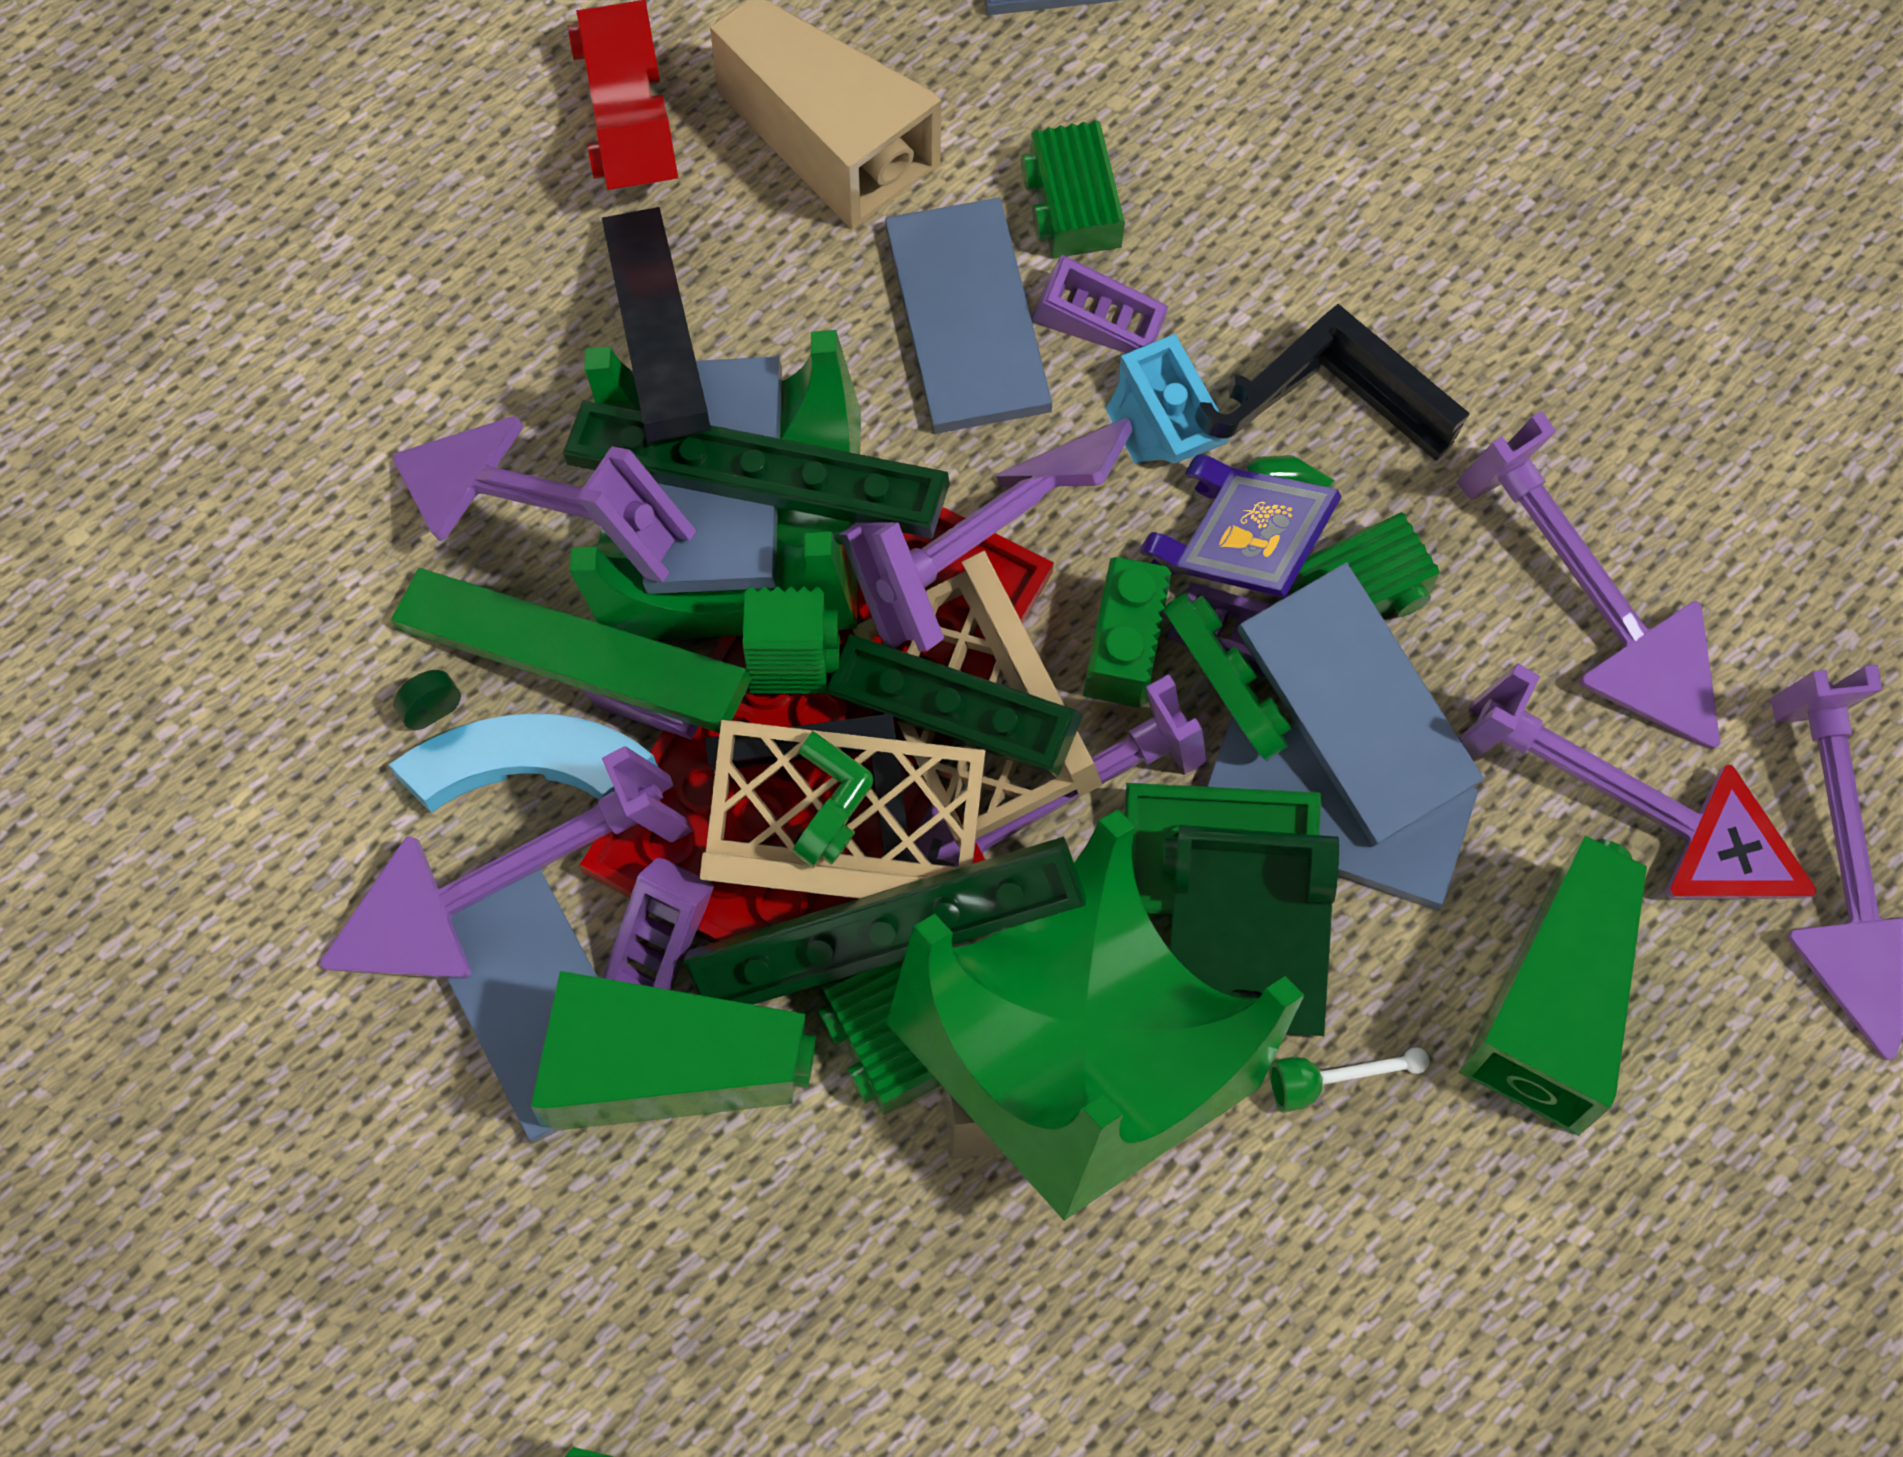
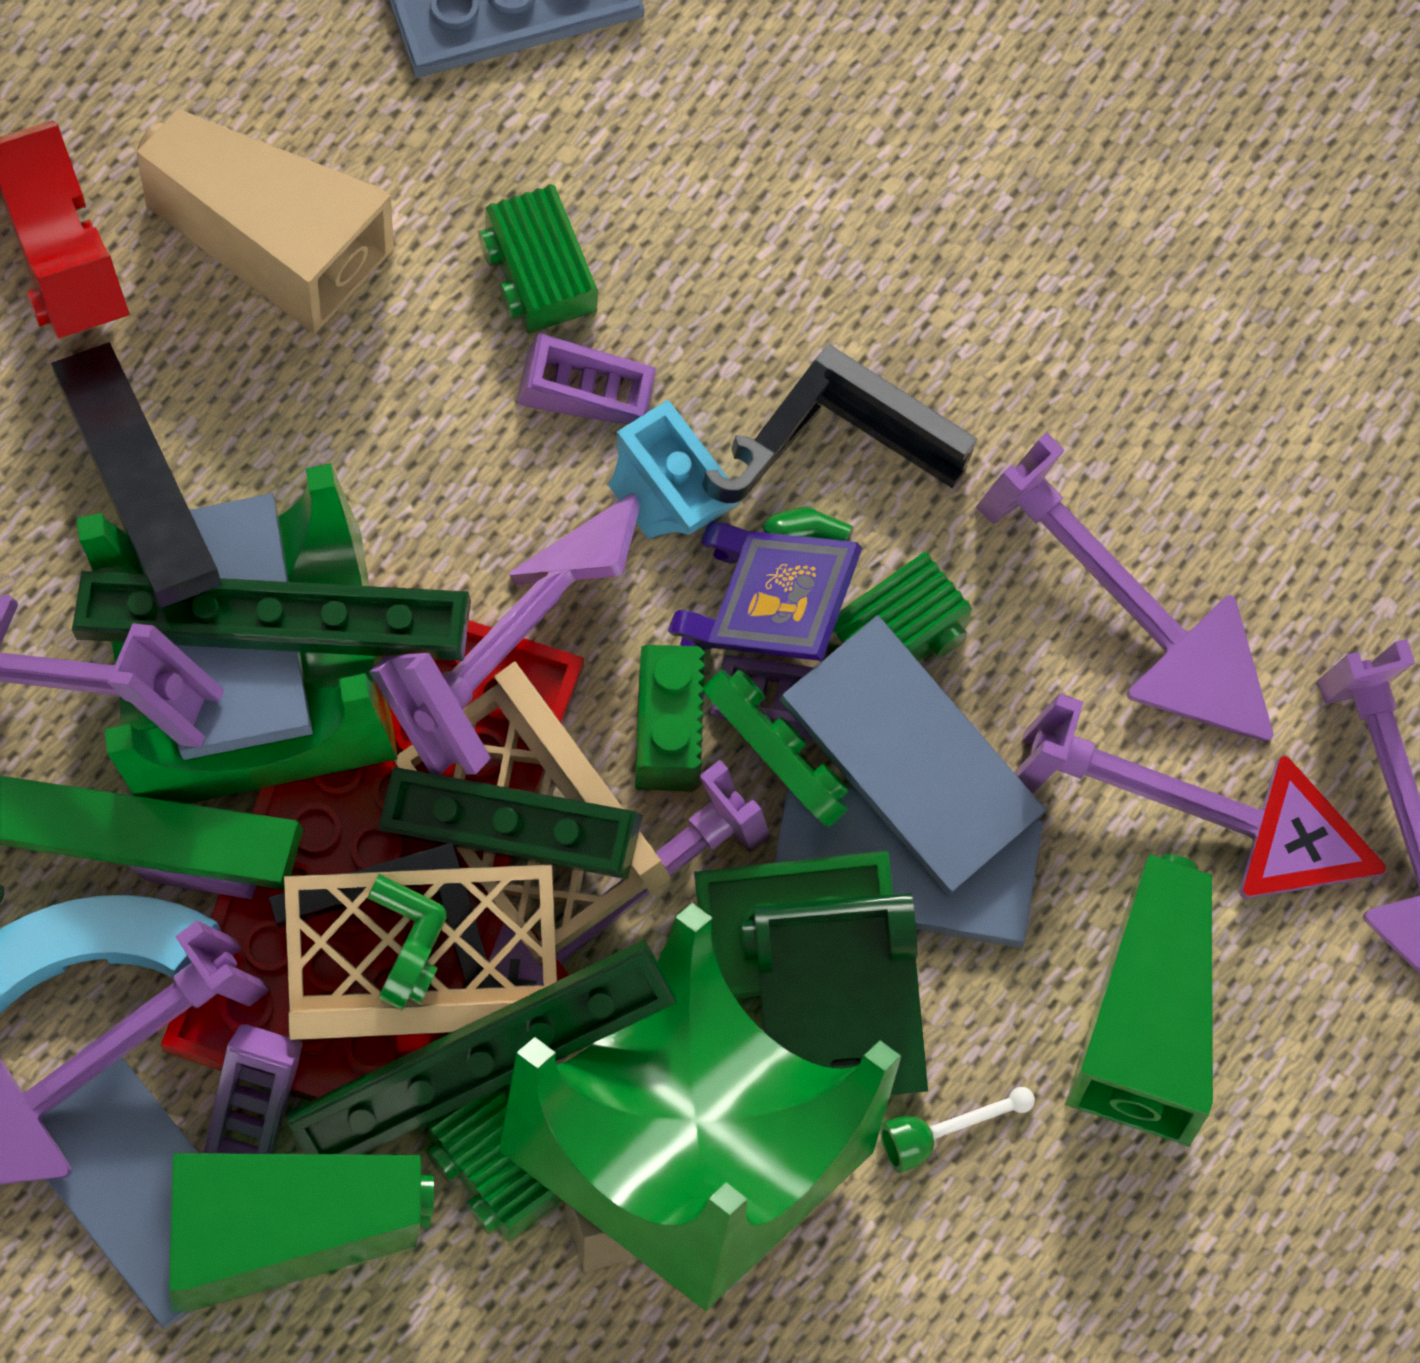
camera: 15 degrees left, 0 degrees up
green brick [743,586,840,694] -> none
sand blue tile [885,197,1052,434] -> none

